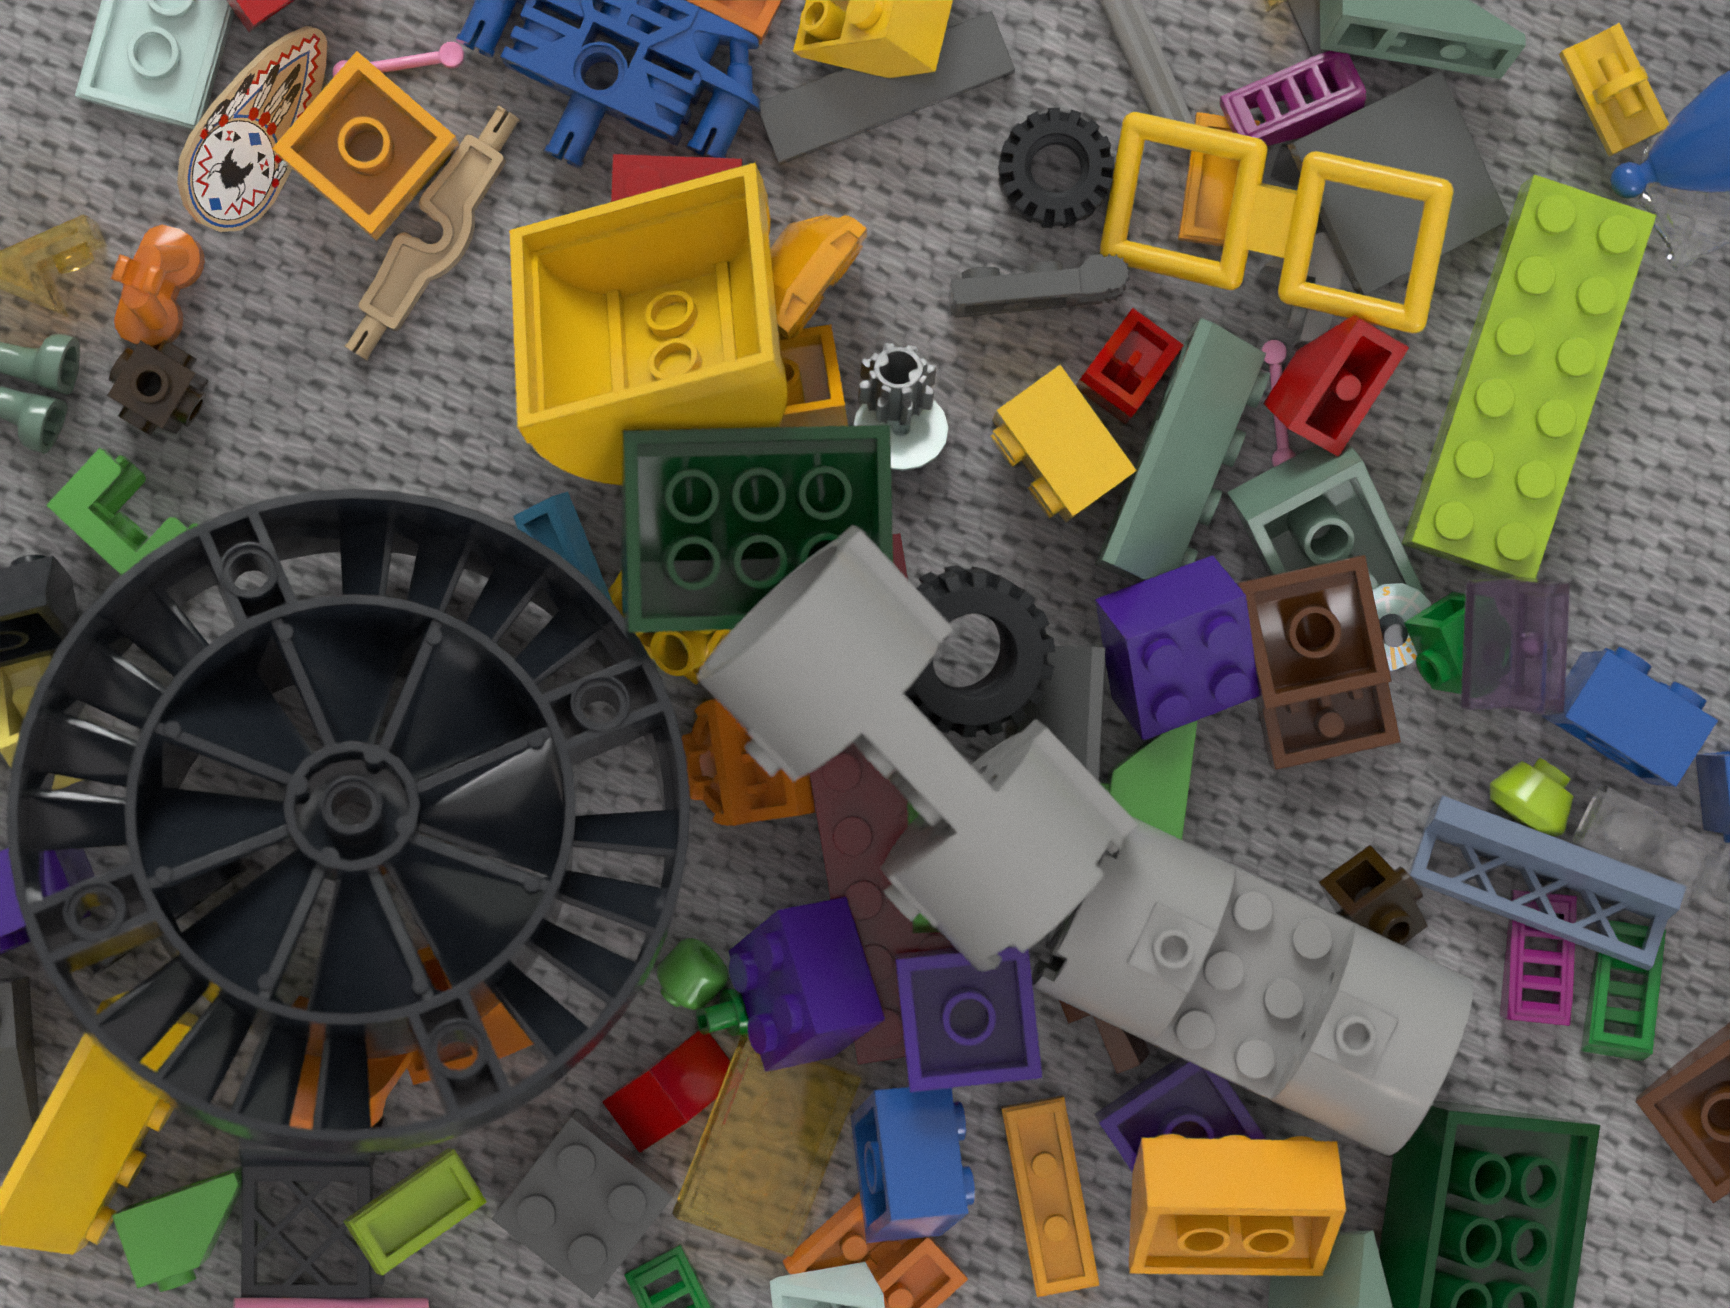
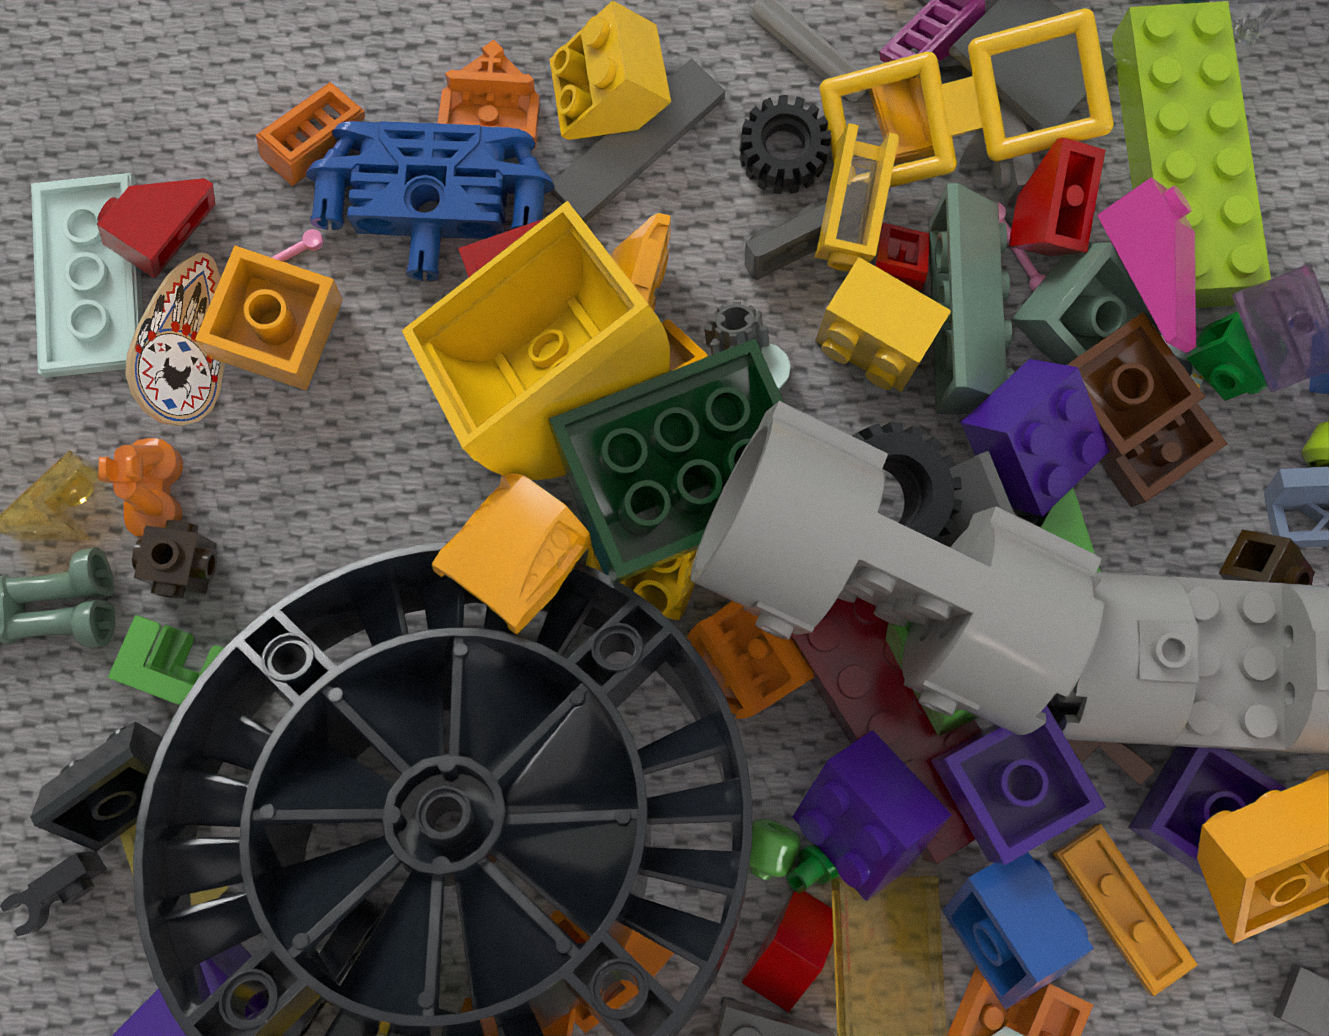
camera: 25 degrees left, 10 degrees down
tan piece [345,106,521,361] -> none
none -> light orange slope [432,473,592,635]
none -> yellow window [814,123,899,272]
none -> dark pink slope [1097,177,1196,353]

